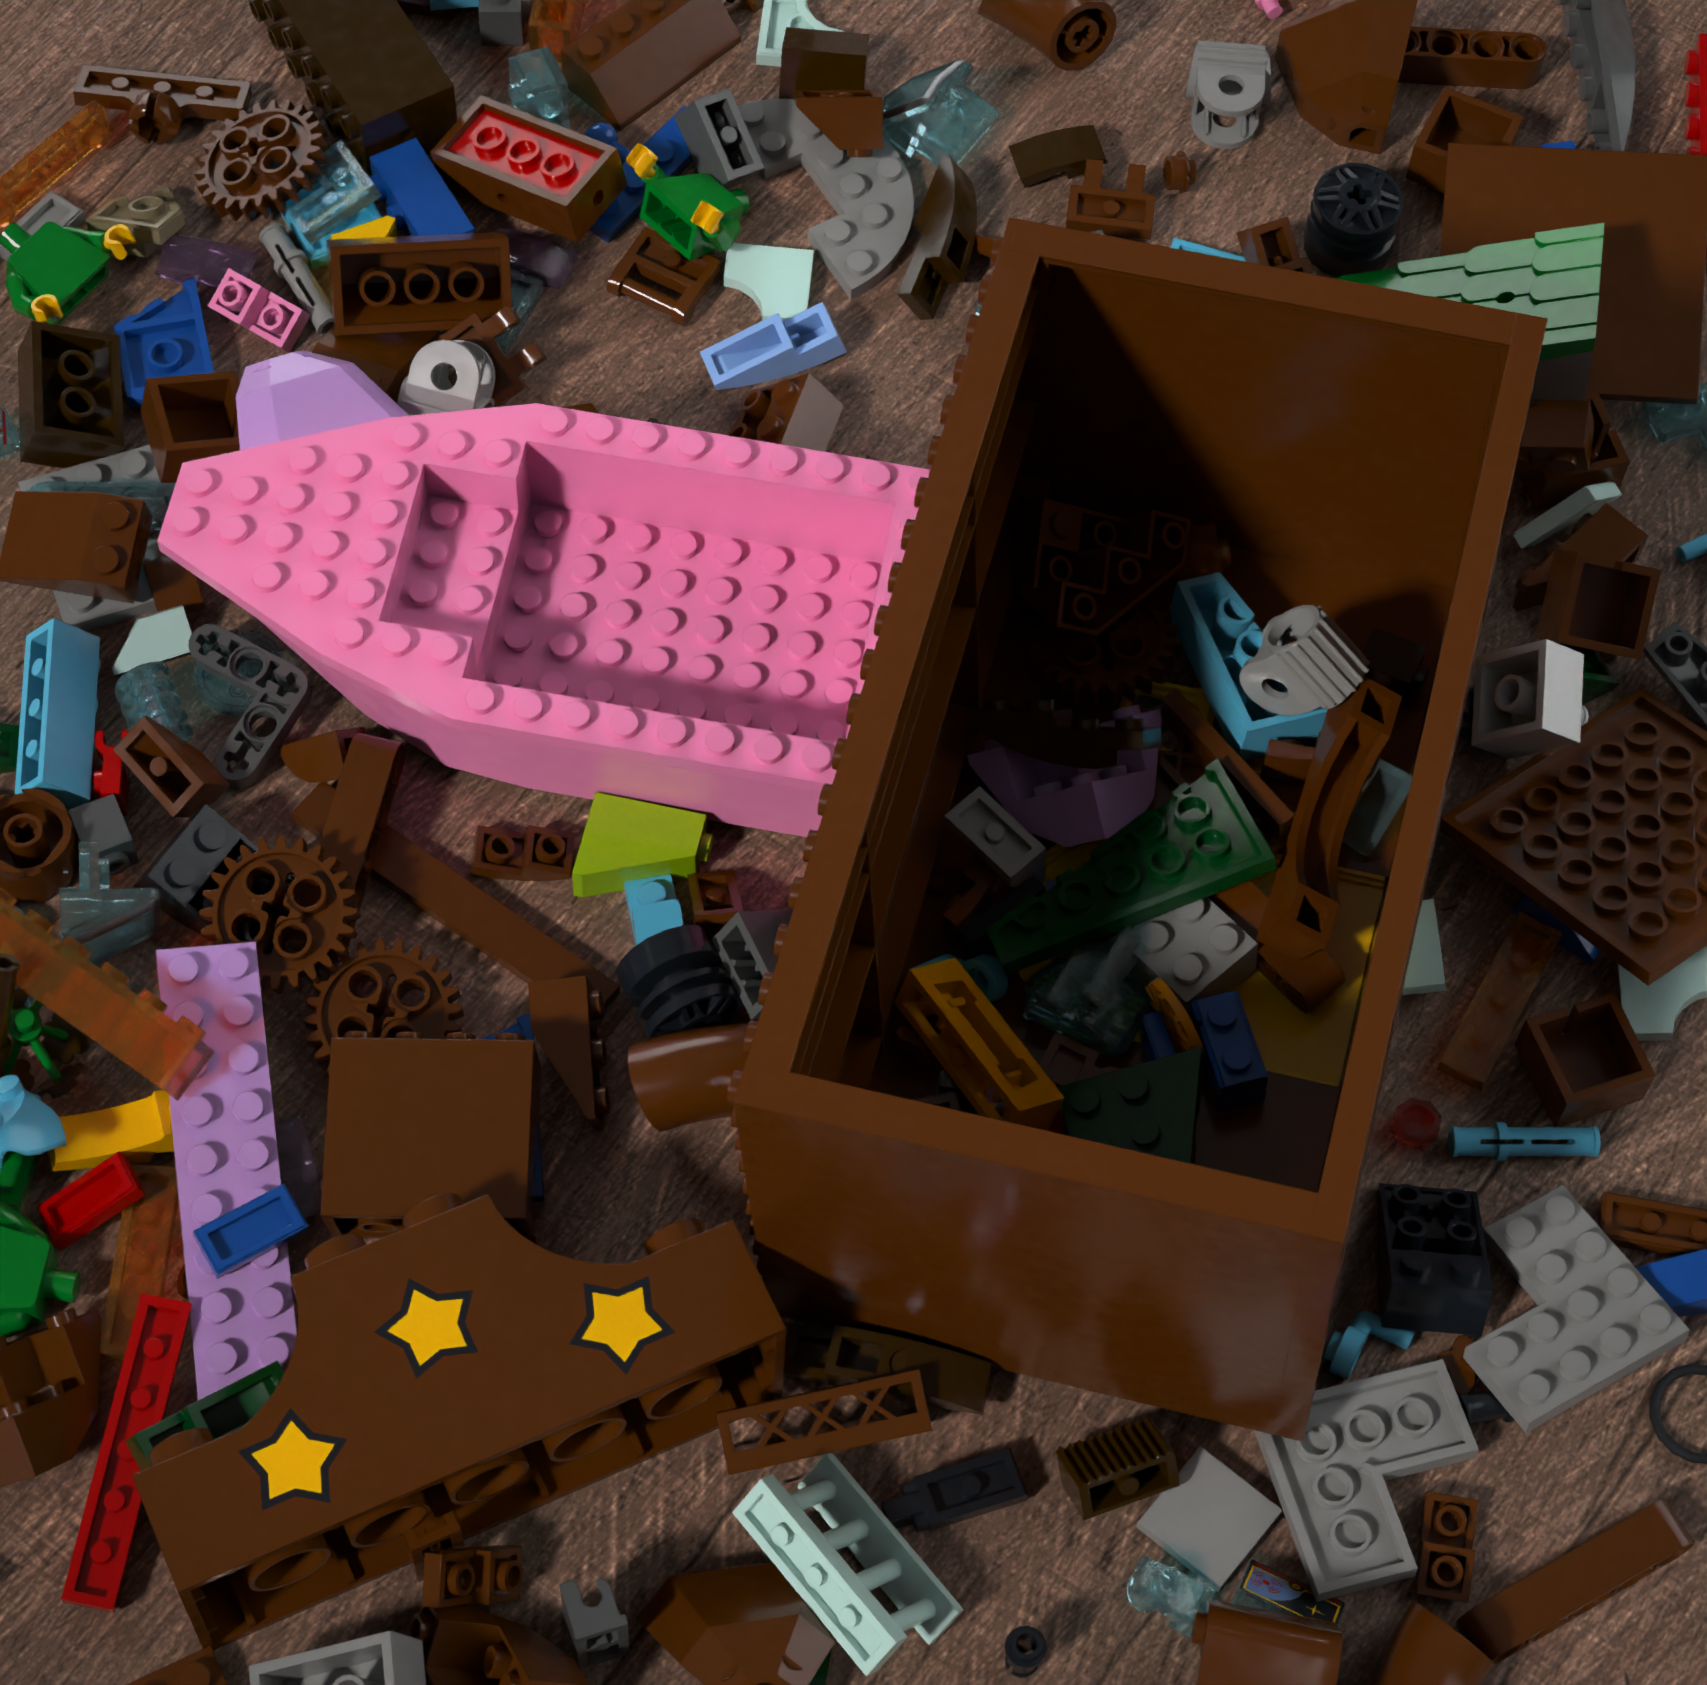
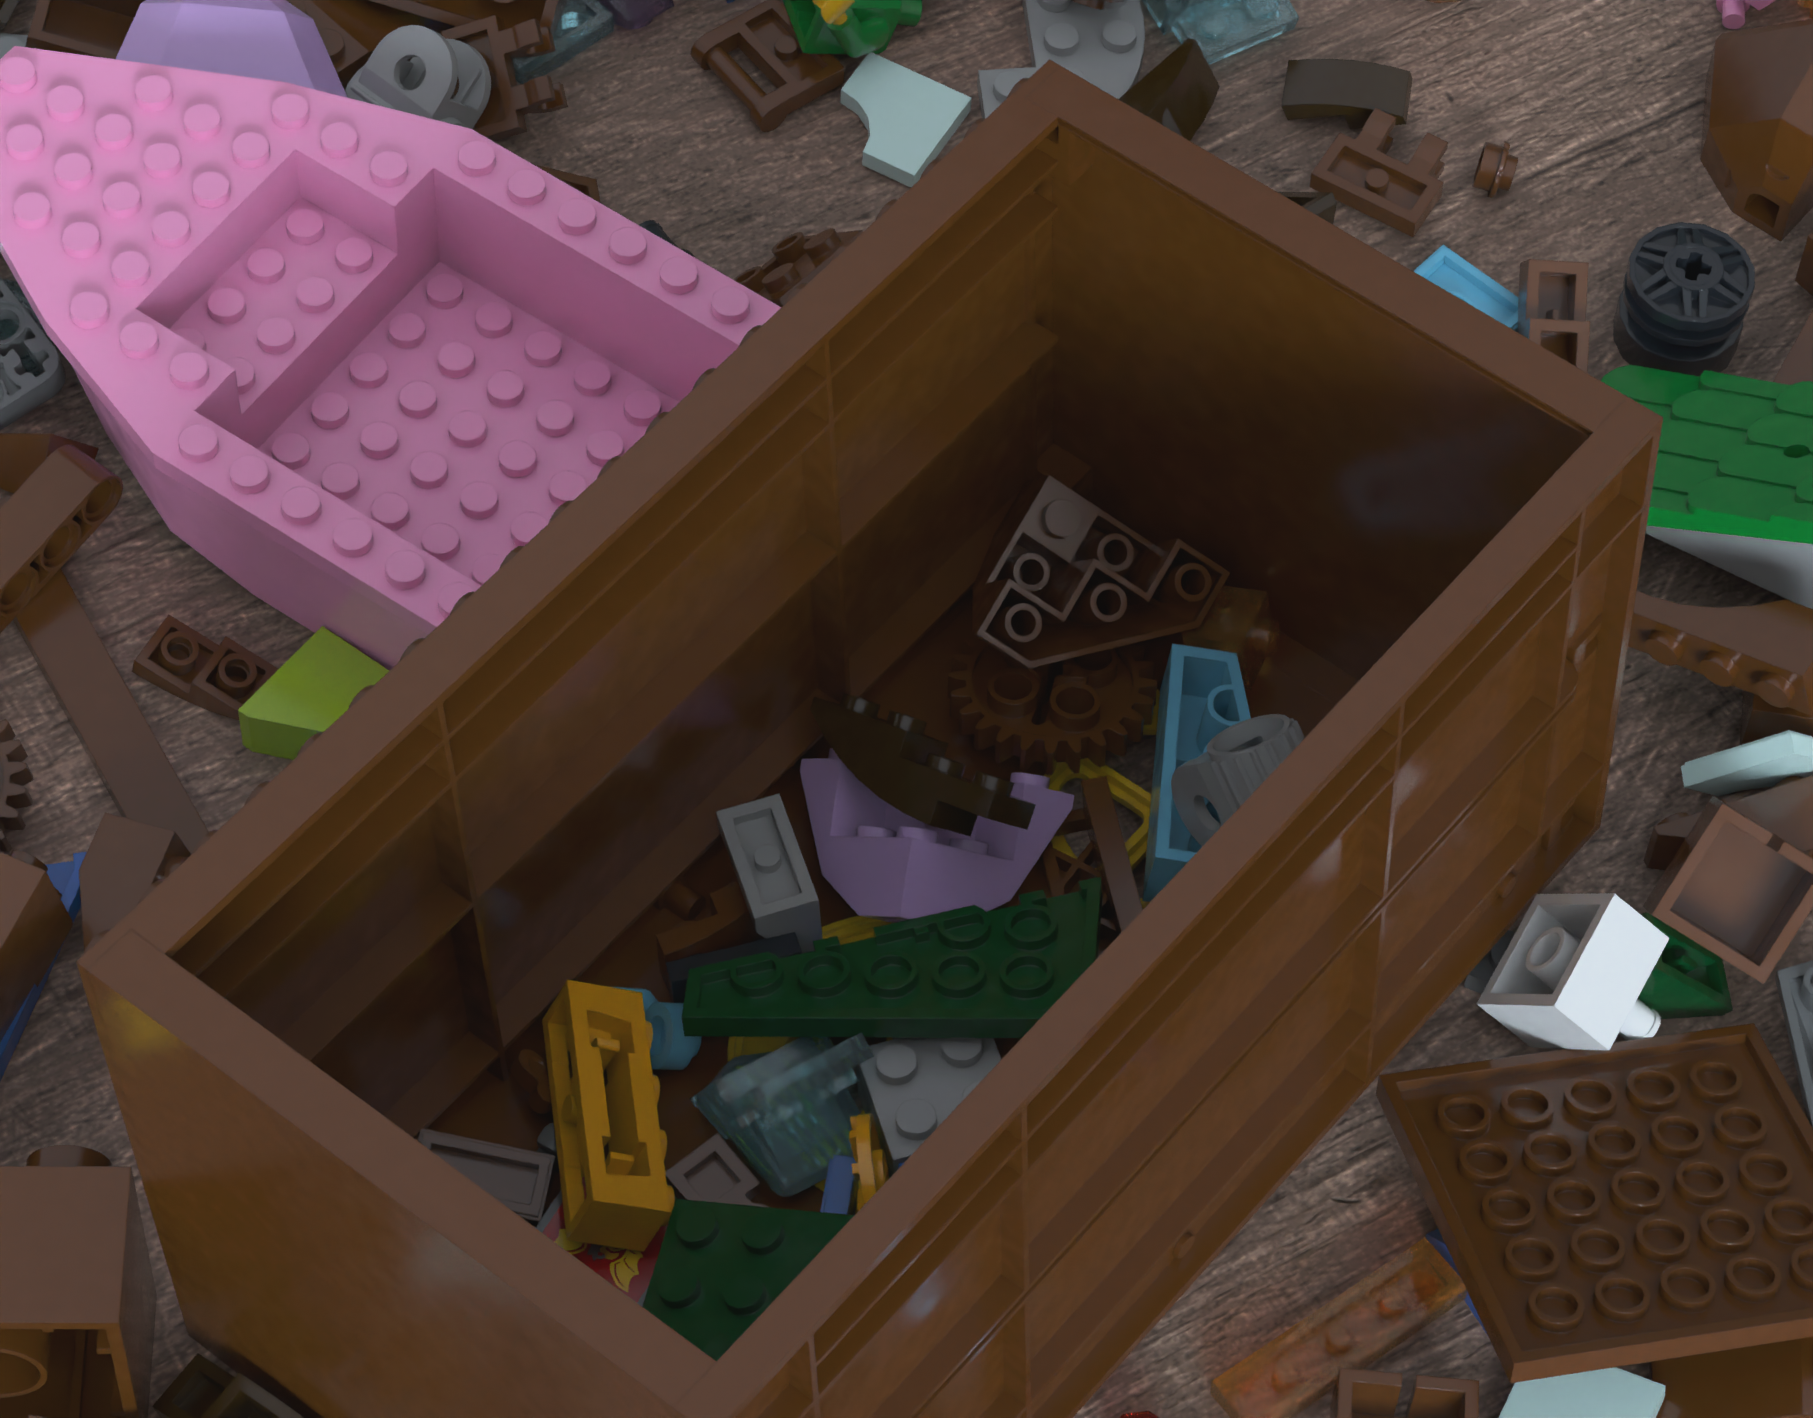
camera: 25 degrees right, 5 degrees down
light blue slope [700,302,847,390] -> none
light grey piece [1185,40,1271,149] -> none
light aqua slope [1402,899,1446,995] -> none

